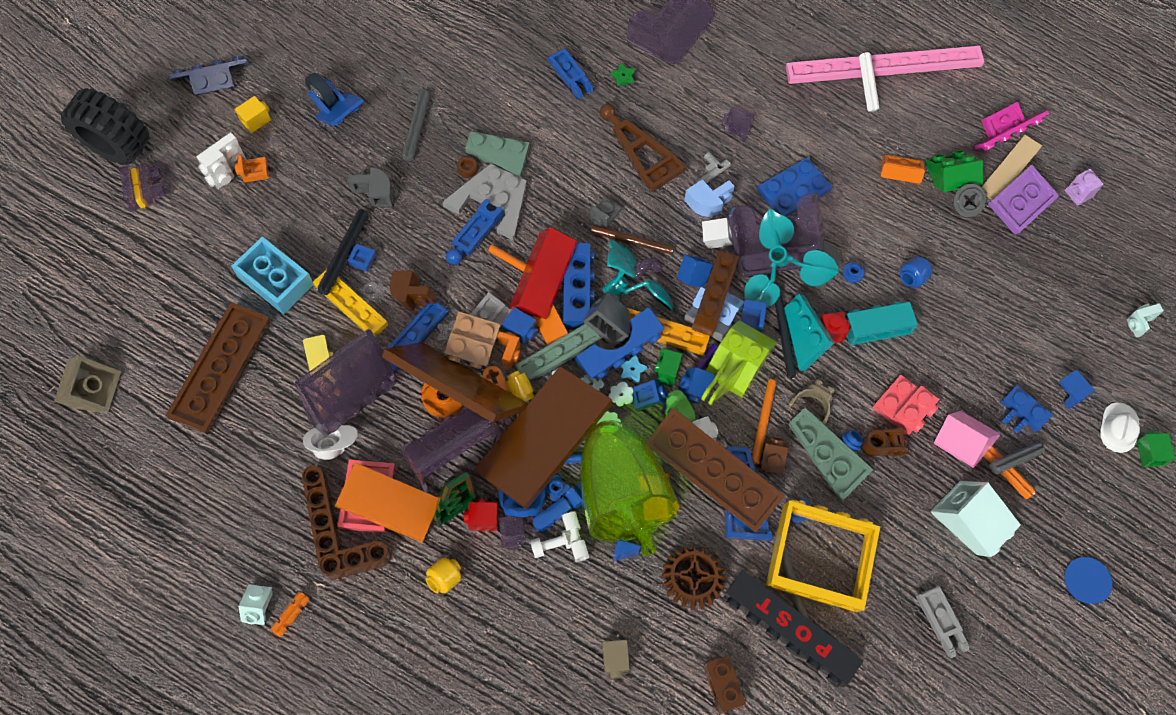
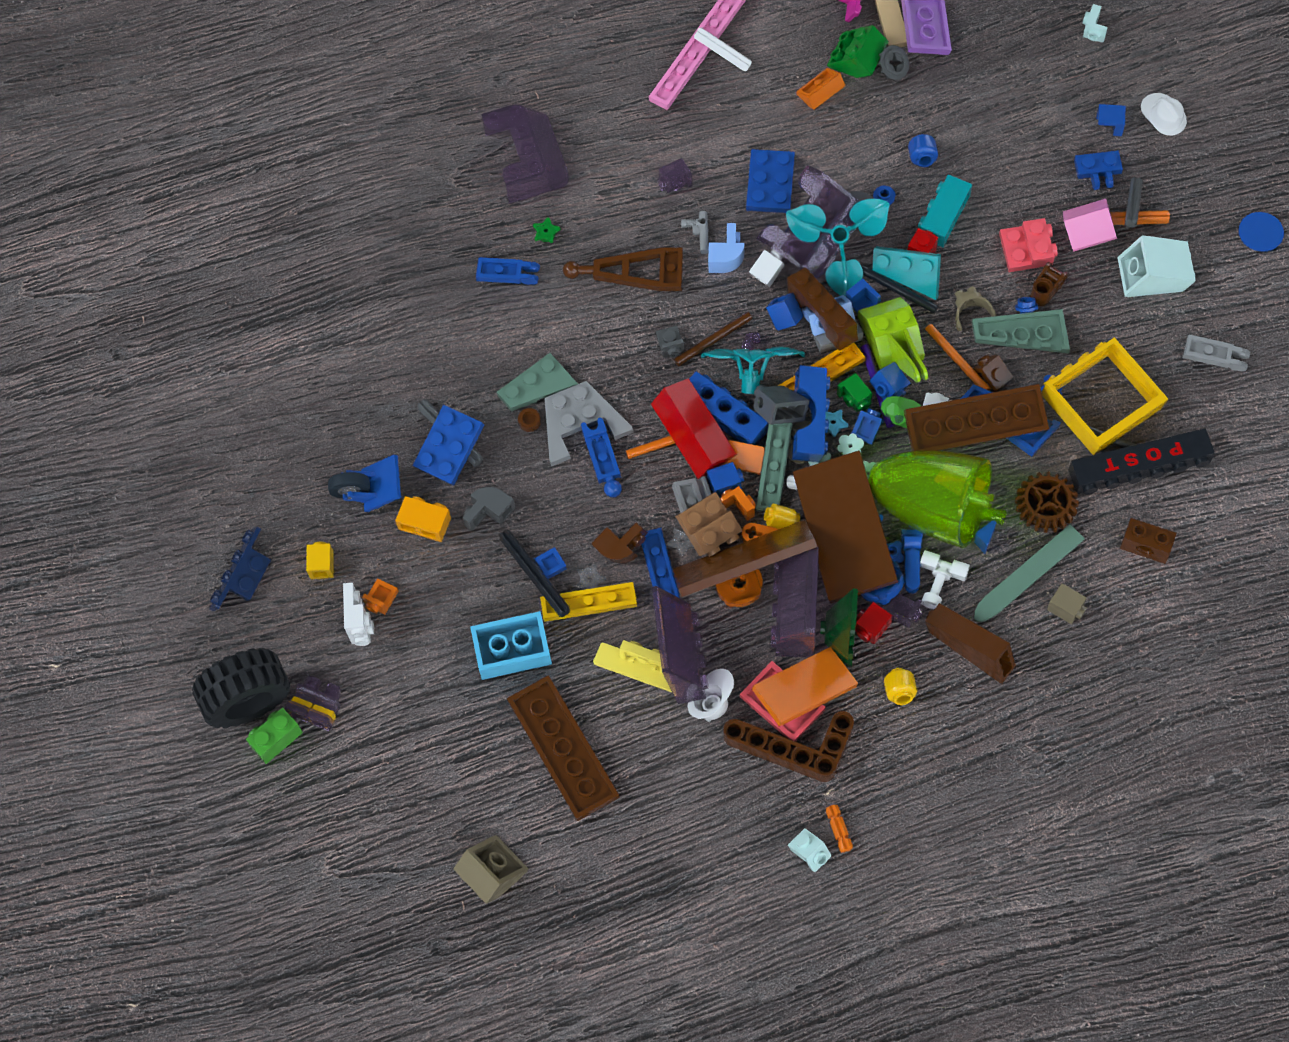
camera: 45 degrees left, 0 degrees up
green brick [1136,431,1175,467] -> none
none -> bright green brick [246,707,303,764]
none -> light orange brick [395,496,451,542]
none -> blue plate [412,405,485,486]
none -> reddish brown slope [925,603,1016,684]
none -> sand green piece [974,524,1085,623]

